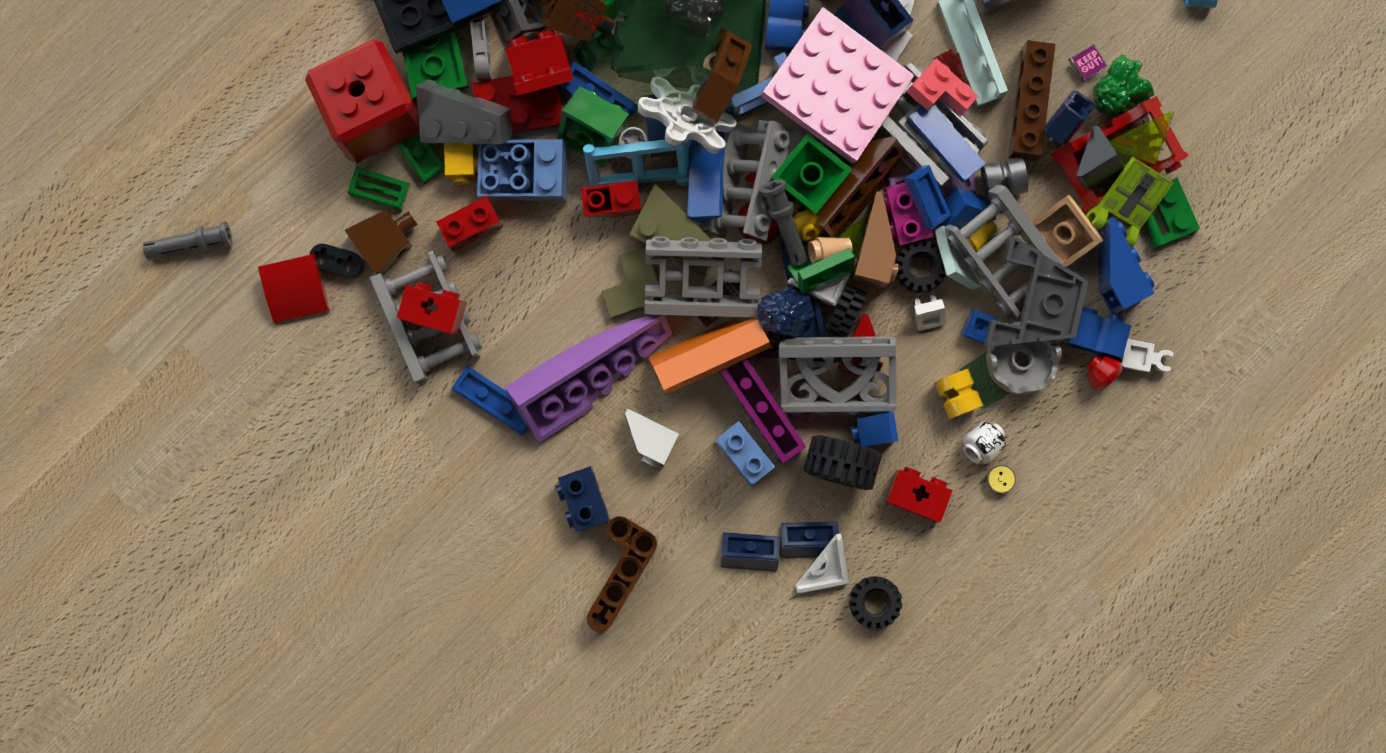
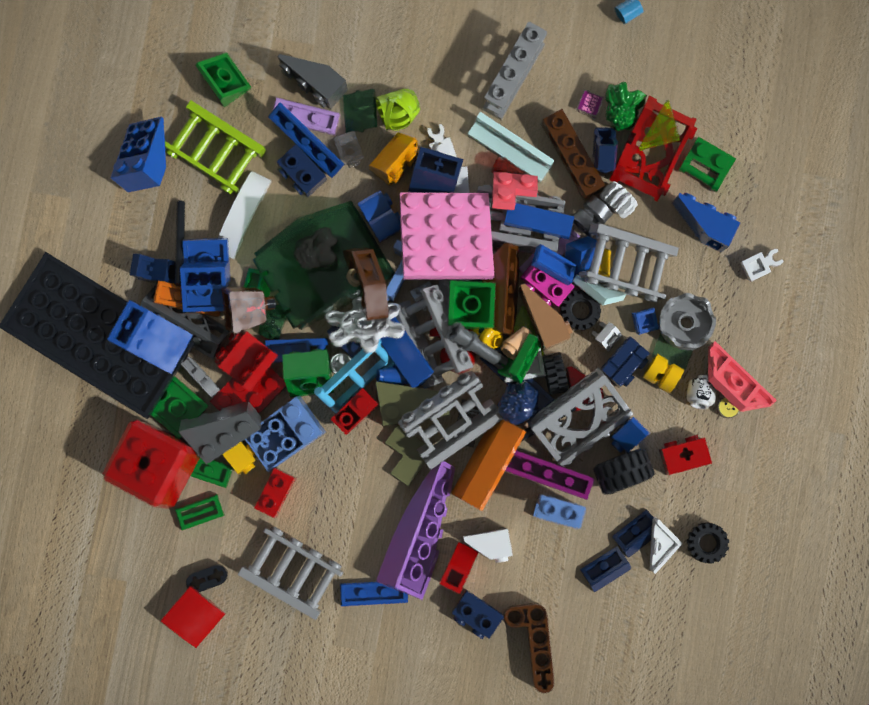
camera: 40 degrees left, 0 degrees up
dark grey pin [143,221,233,260] -> none
reddish brown torso [344,210,418,275] -> none
red brick [397,282,467,335] -> none
dark grey wing [984,235,1089,346] -> none
light nougat slope [1032,194,1103,267] -> none
blue brick [1064,307,1131,360] -> none
black slope [1076,126,1125,190] -> none
red cone [1085,355,1123,391] -> none
lime flag [1086,157,1173,247] -> none
none -> blue cone [376,366,409,386]
none -> red slope [439,542,479,594]
none -> white gear [600,181,638,218]
none -> dark blue brick [600,336,650,388]
none -> coral wing [708,341,777,412]

